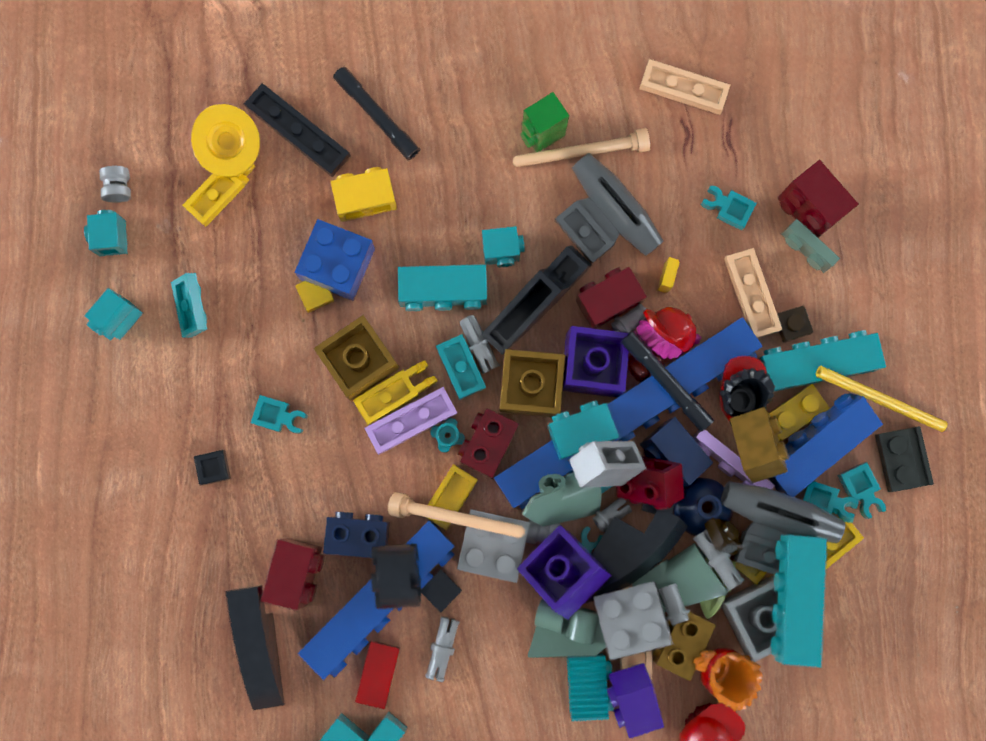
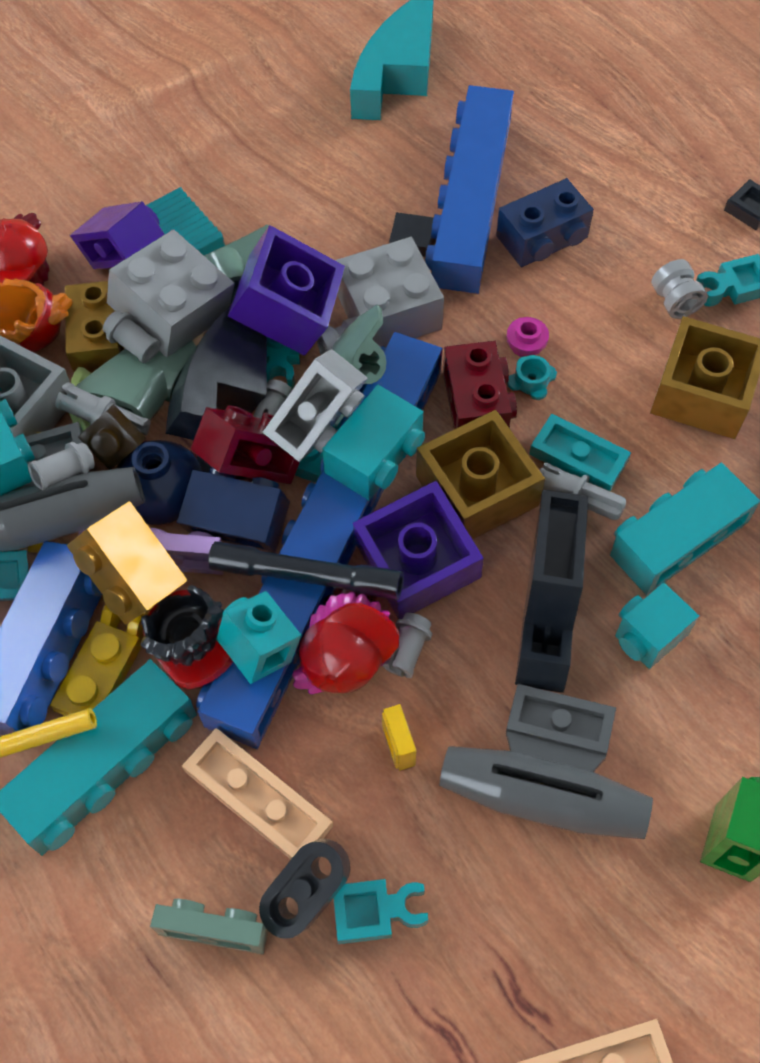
camera: 150 degrees right, 20 degrees down
black slope [226,585,285,710] -> none
dark red brick [260,538,325,611] -> none
yellow hinge [353,360,438,426] -> none
red tile [355,640,400,710] -> none
lavender plate [365,387,457,455] -> none
black brick [371,543,421,609] -> none
light nougat piece [388,492,525,538] -> none
light grey pin [425,616,460,682] -> none
yellow tile [426,464,478,531] -> none
light nougat piece [513,128,650,167] -> none
dark red brick [575,267,647,329] -> none
dark red brick [777,159,859,238] -> none
dark brown plate [777,305,814,343] -> none
none -> light grey pin [28,442,95,491]
none -> teal brick [216,591,301,684]
none -> black plate [259,839,350,939]
none -> dark pink plate [506,317,549,357]
none -> light grey wheel [651,259,708,319]

